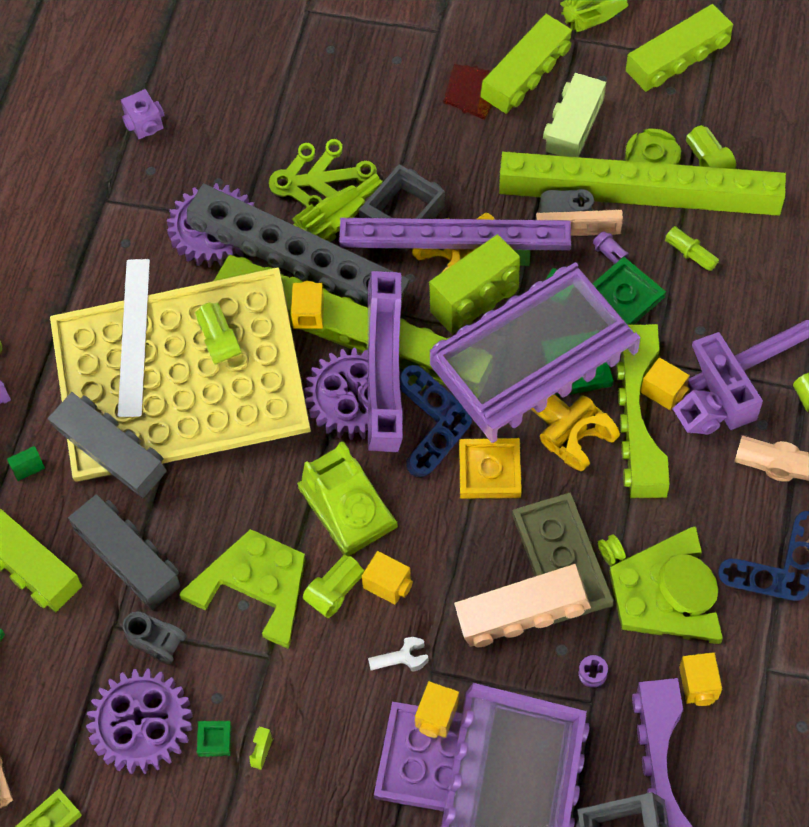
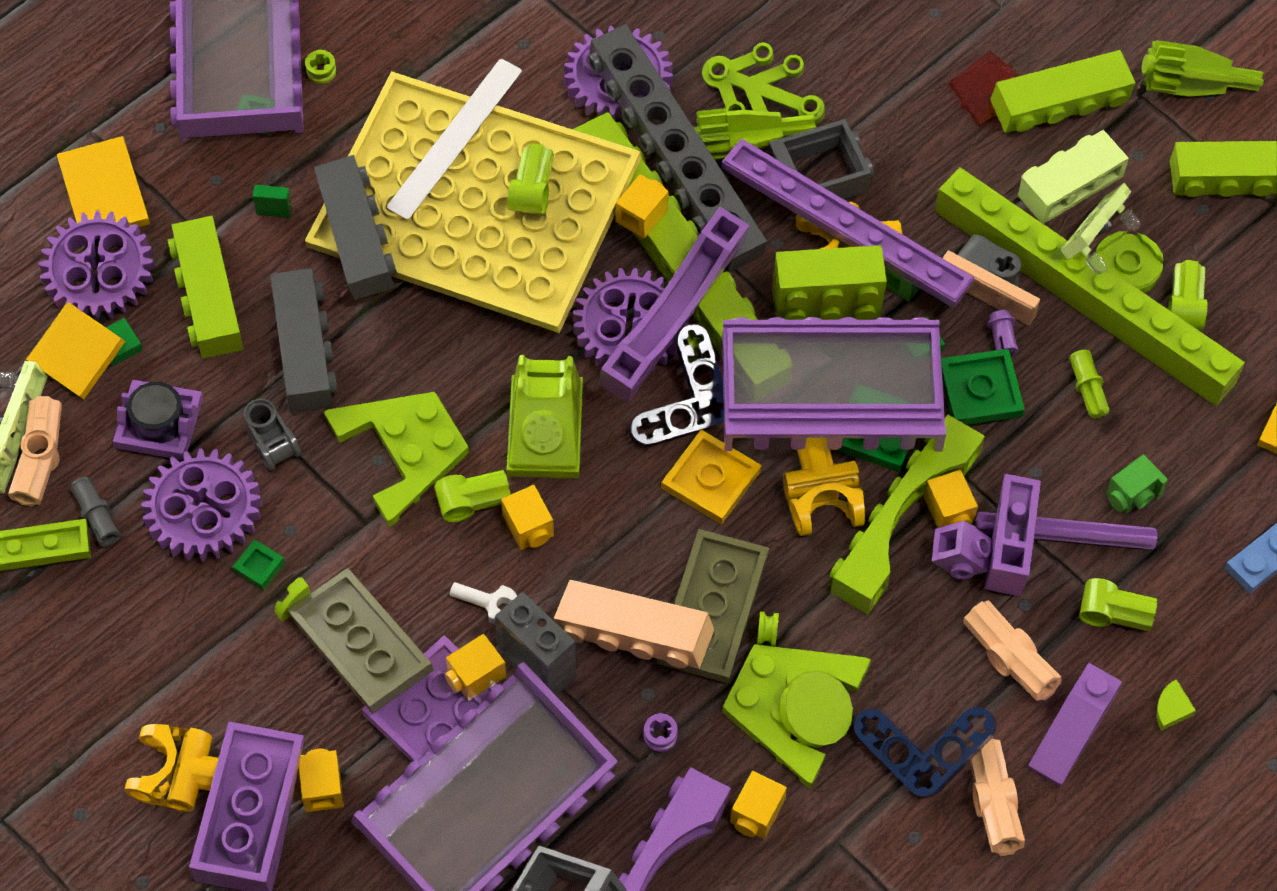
camera: 30 degrees right, 0 degrees up
none -> dark grey pin [70,477,121,547]
none -> piece [113,380,203,460]
none -> olive plate [287,568,434,714]
none -> dark grey window [495,592,576,696]
none -> yellowish green piece [1060,183,1140,274]
none -> bright green brick [1106,454,1168,515]

